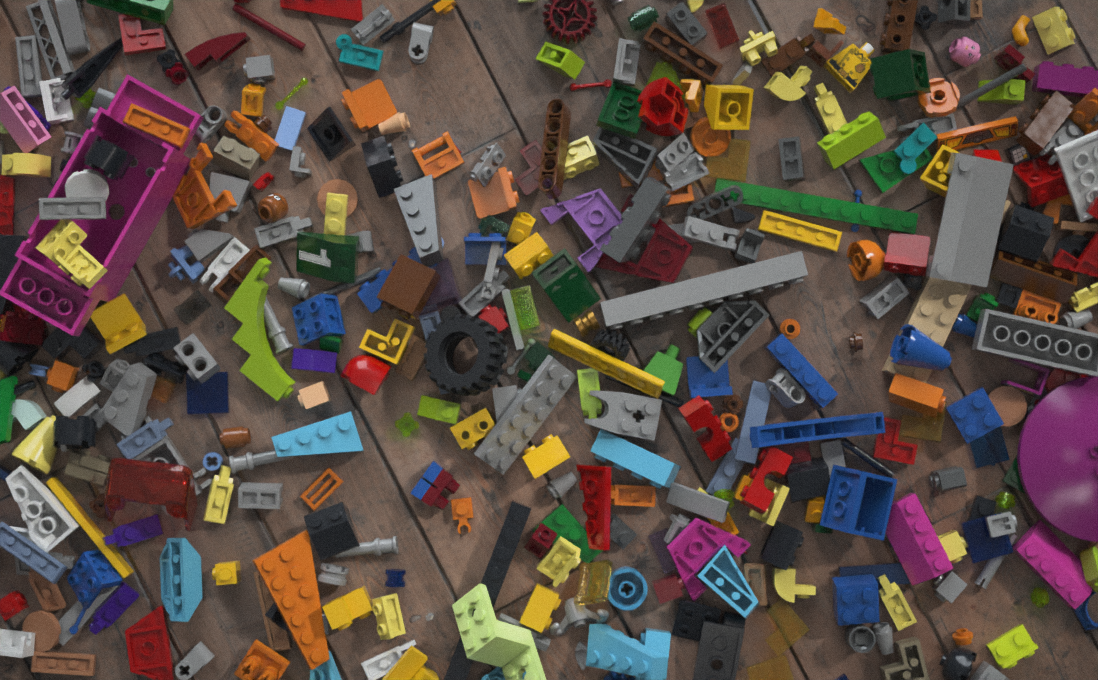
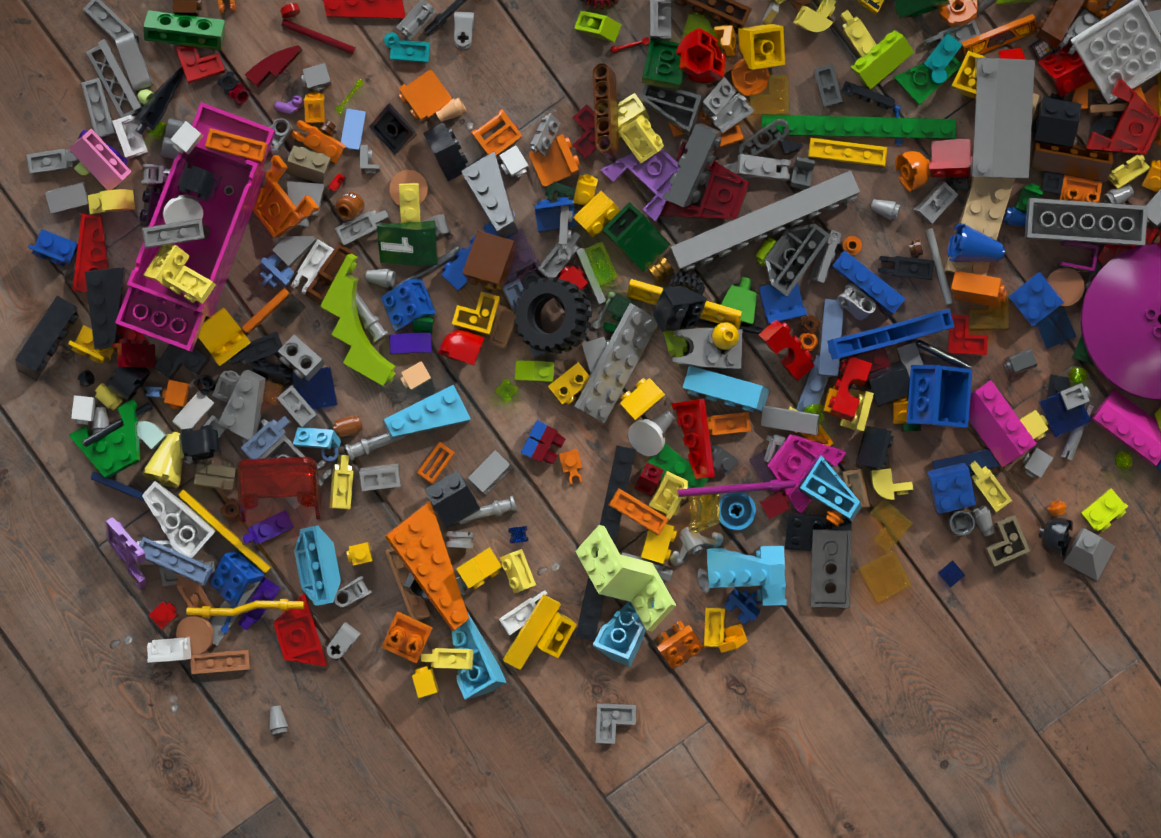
camera: 10 degrees left, 0 degrees up
none -> yellowish green hinge [137,89,154,105]
none -> white brick [171,121,203,155]
none -> yellow bar [186,599,304,618]
none -> orange tile [242,288,291,334]
none -> medium lavender arm [274,96,303,114]
none -> light grey hinge [277,385,318,428]
none -> medium azure bracket [293,427,341,449]
none -> light grey piece [334,576,372,607]
none -> light grey hinge [468,450,513,495]
none -> white brick [500,146,528,178]
none -> orange tile [609,488,669,536]
none -> light yellow bracket [618,115,664,163]
none -> white tile [628,419,665,456]
none -> black slope [652,286,707,332]
none -> magenta bar [677,479,795,497]
none -> yellow brick [712,323,739,350]
none -> light grey hinge [809,230,841,283]
none -> orange plate [825,509,844,527]
none -> black hinge [841,81,895,110]
none -> light grey cone [871,199,901,220]
none -> black hinge [878,256,934,280]
none -> light grey bar [925,228,953,305]

